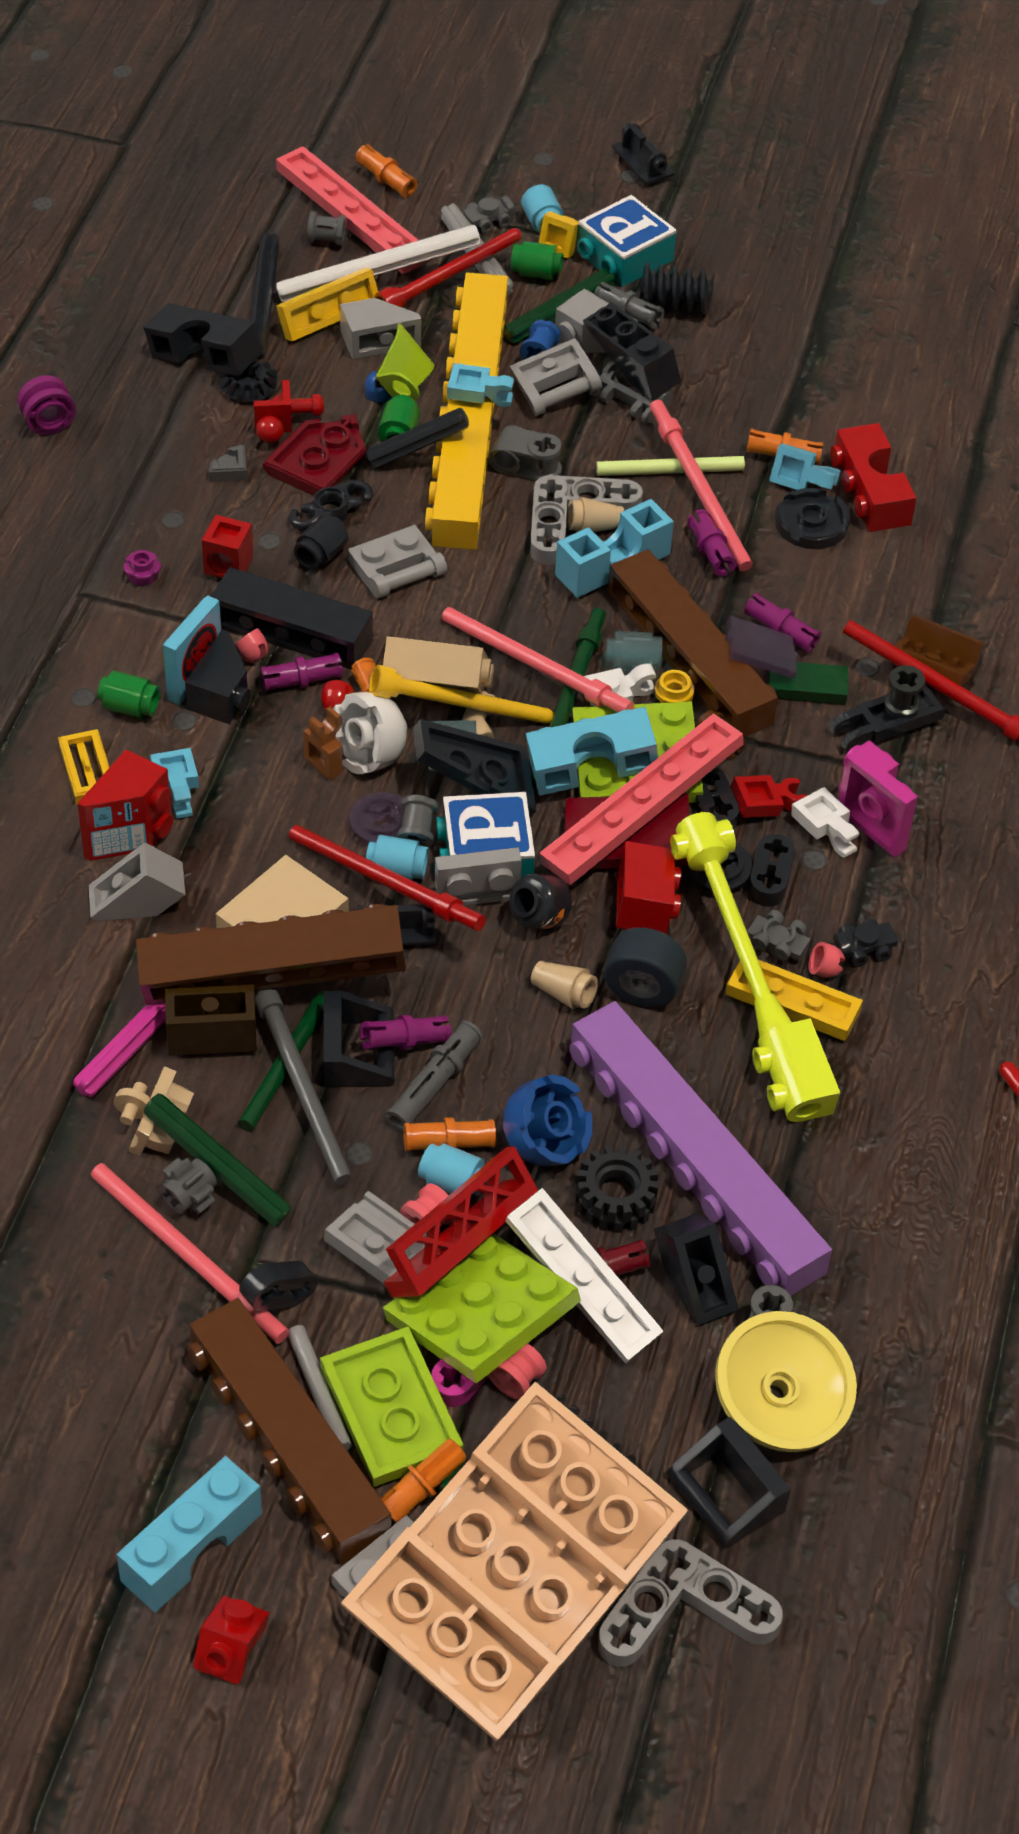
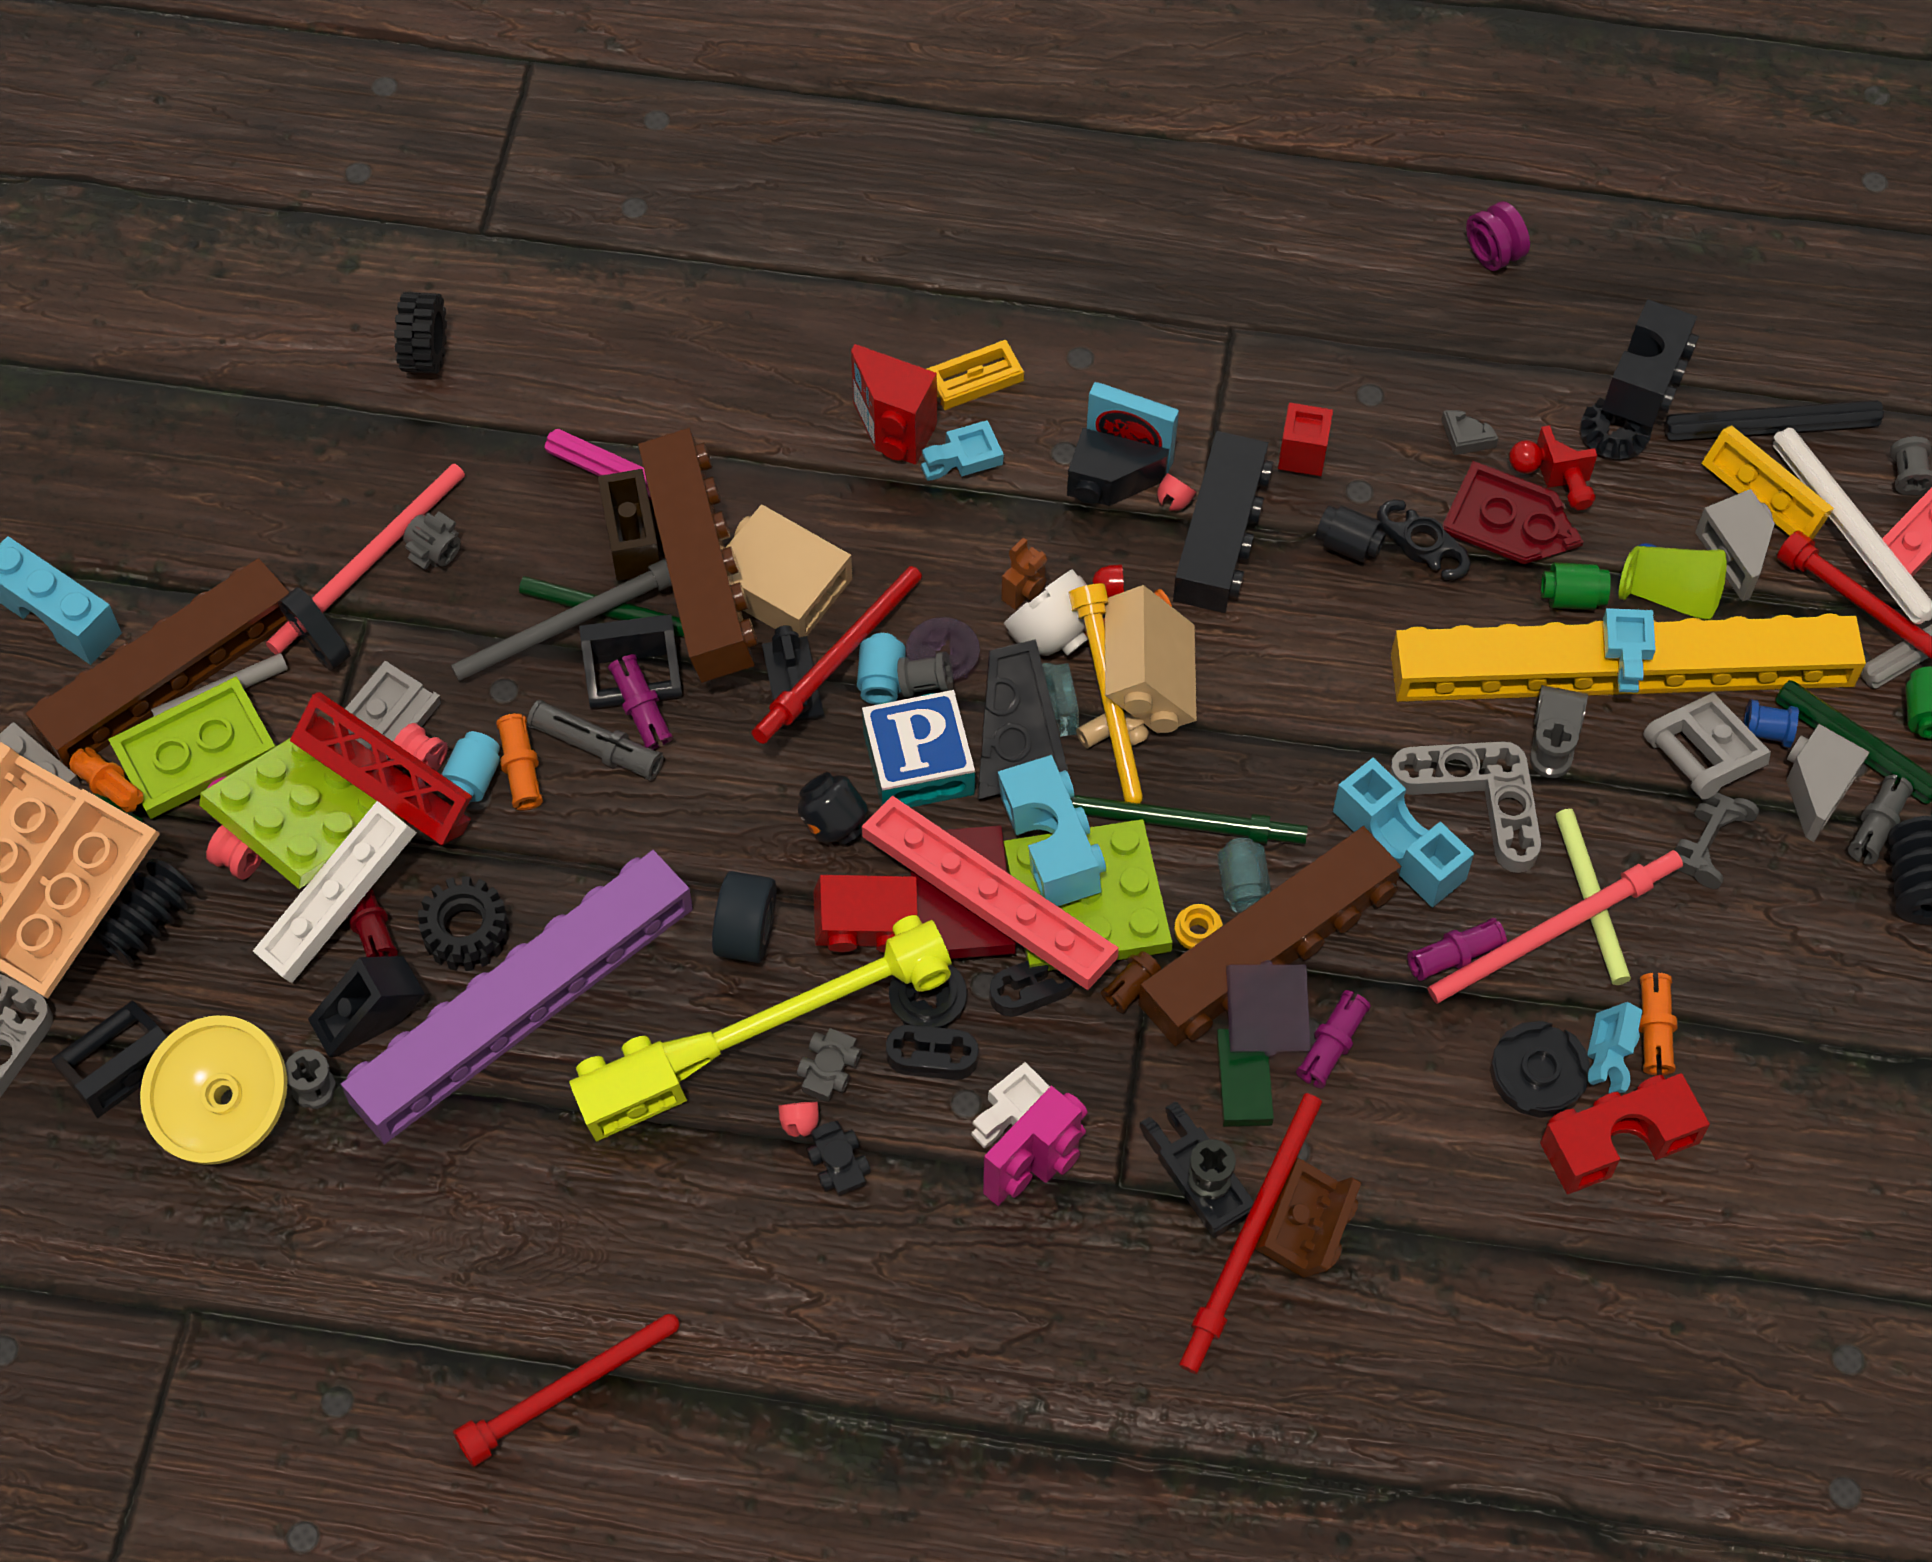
camera: 85 degrees right, 10 degrees up
light grey slope [89,842,185,921] -> none
green brick [97,670,160,718] -> none
tan hips [114,1066,194,1156] -> none
magenta plate [123,550,161,586] -> none
dark green axle [143,1093,291,1226] -> none
magenta pin [260,653,343,692] -> none
light grey plate [348,525,448,599] -> none
black axle [367,408,469,468] -> none
light grey plate [435,847,522,906] -> none
coral bar [442,607,634,712] -> none
blue cylinder [503,1074,592,1167] -> none
tan cone [531,961,598,1009] -> none
tan cone [567,496,624,532] -> none
black slope [583,302,681,400] -> none
white plate [584,664,656,706] -> none
yellow plate [725,960,863,1041] -> none
red plate [730,775,806,818] -> none

